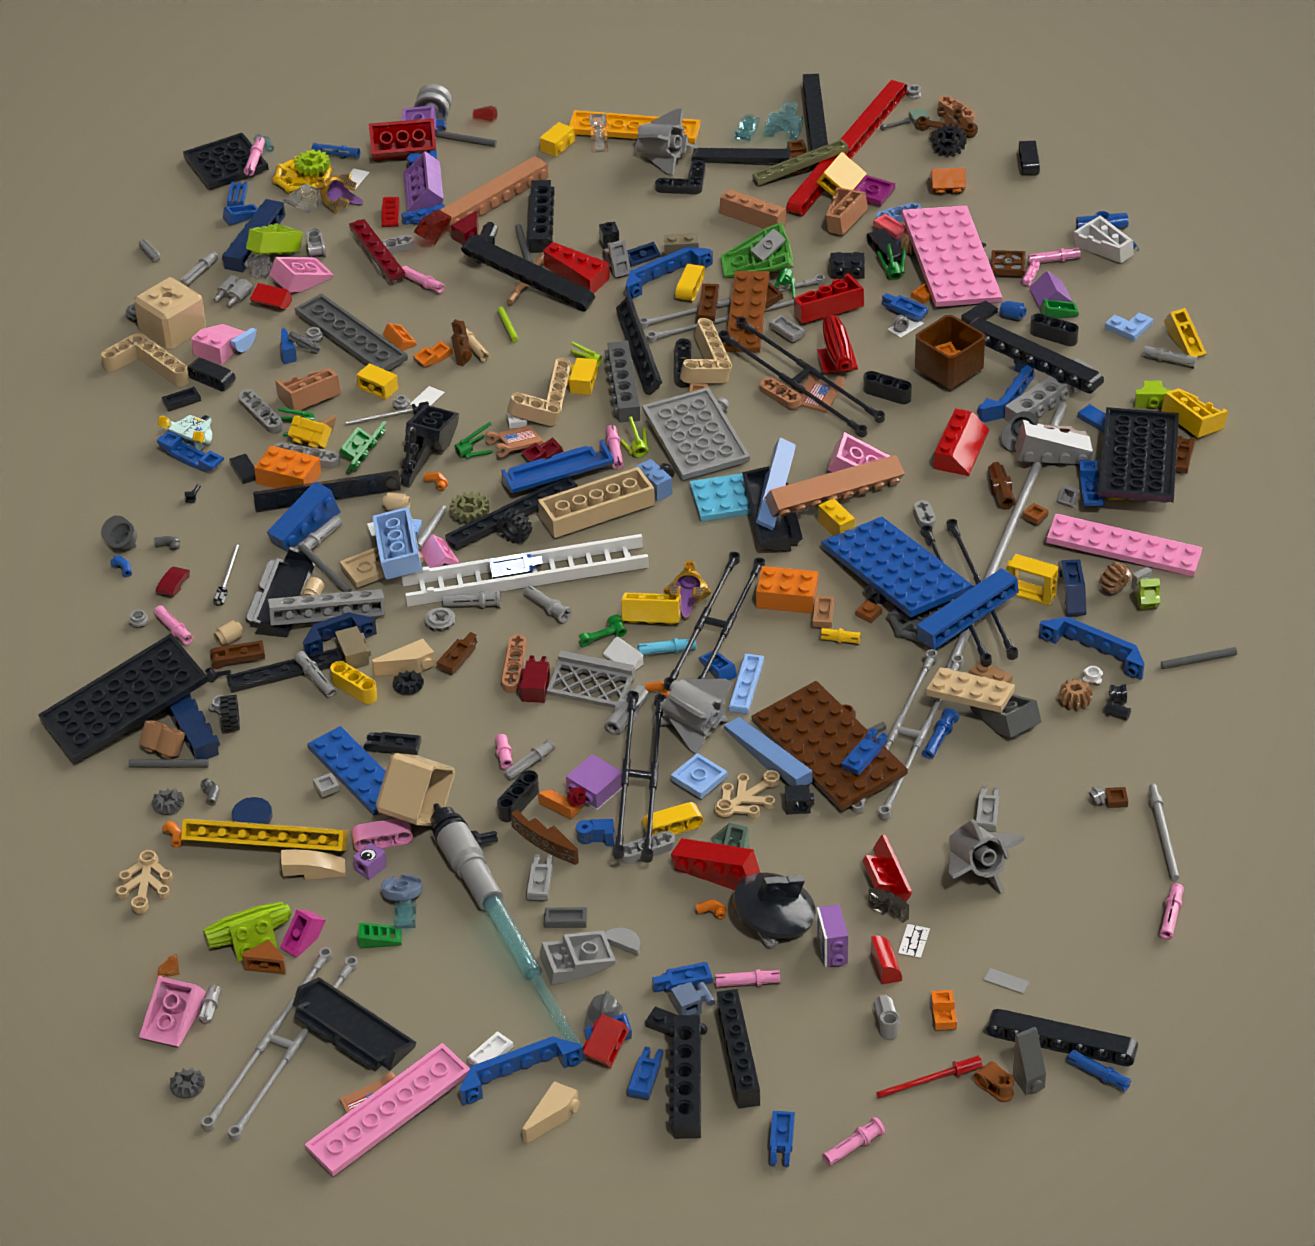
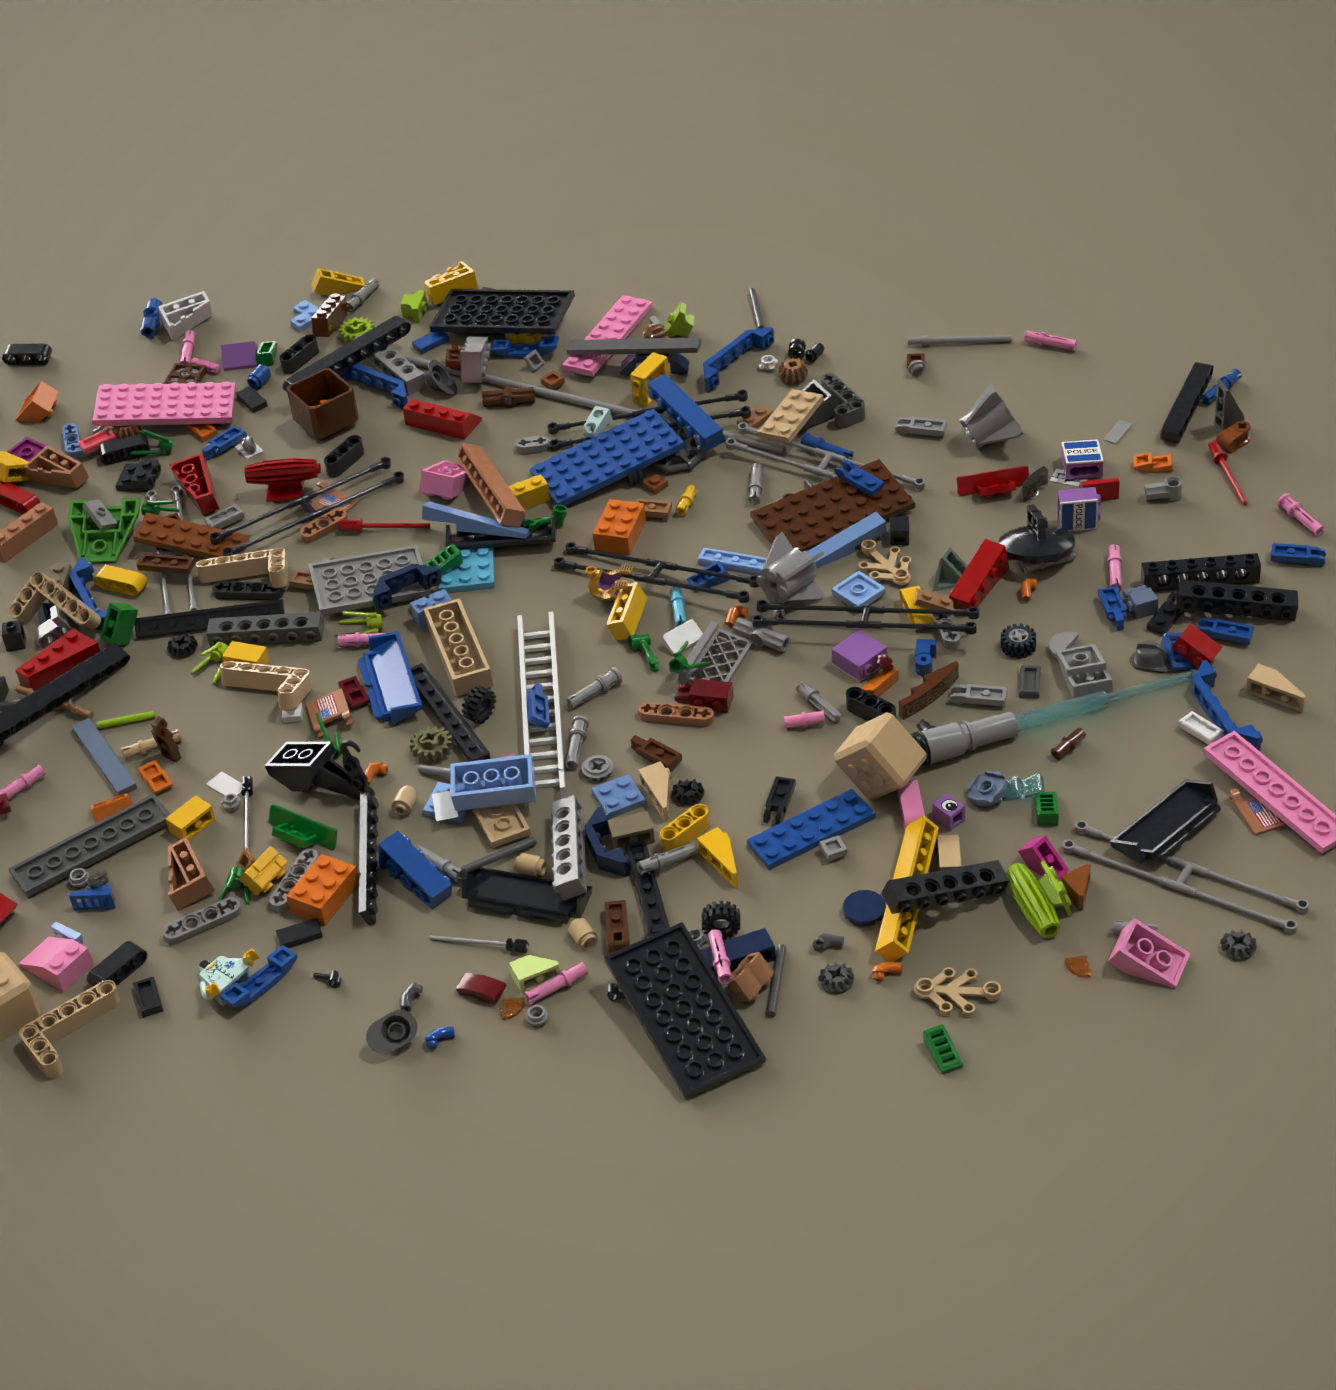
camera: 80 degrees left, 0 degrees up
none -> tan beam [9,572,101,630]
none -> sand blue tile [72,718,137,796]
none -> green brick [100,603,138,645]
none -> black gear [167,634,198,657]
none -> reddish brown brick [311,294,348,337]
none -> lime gear [338,317,375,343]
none -> red piece [339,518,430,533]
none -> dark blue slope [372,564,441,610]
none -> green slope [423,544,463,573]
none -> clear orange tile [501,997,525,1020]
none -> yellowish green slope [509,955,560,994]
none -> green brick [523,505,568,531]
none -> dark grey tile [566,337,702,355]
none -> light aqua leg [583,406,613,438]
none -> medium blue plate [592,774,646,819]
none -> green plant [669,641,708,674]
none -> yellow slope [697,827,738,888]
none -> bright pink pin [708,930,733,985]
none -> light grey pin [748,463,763,505]
none -> dark grey beam [821,373,865,429]
none -> black brick [881,860,1010,914]
none -> medium nougat plate [914,588,953,616]
none -> green slope [923,1024,963,1074]
none -> black wheel [1001,624,1036,659]
none -> reddish brown axle [1051,728,1086,760]
none -> piece [1061,439,1103,480]

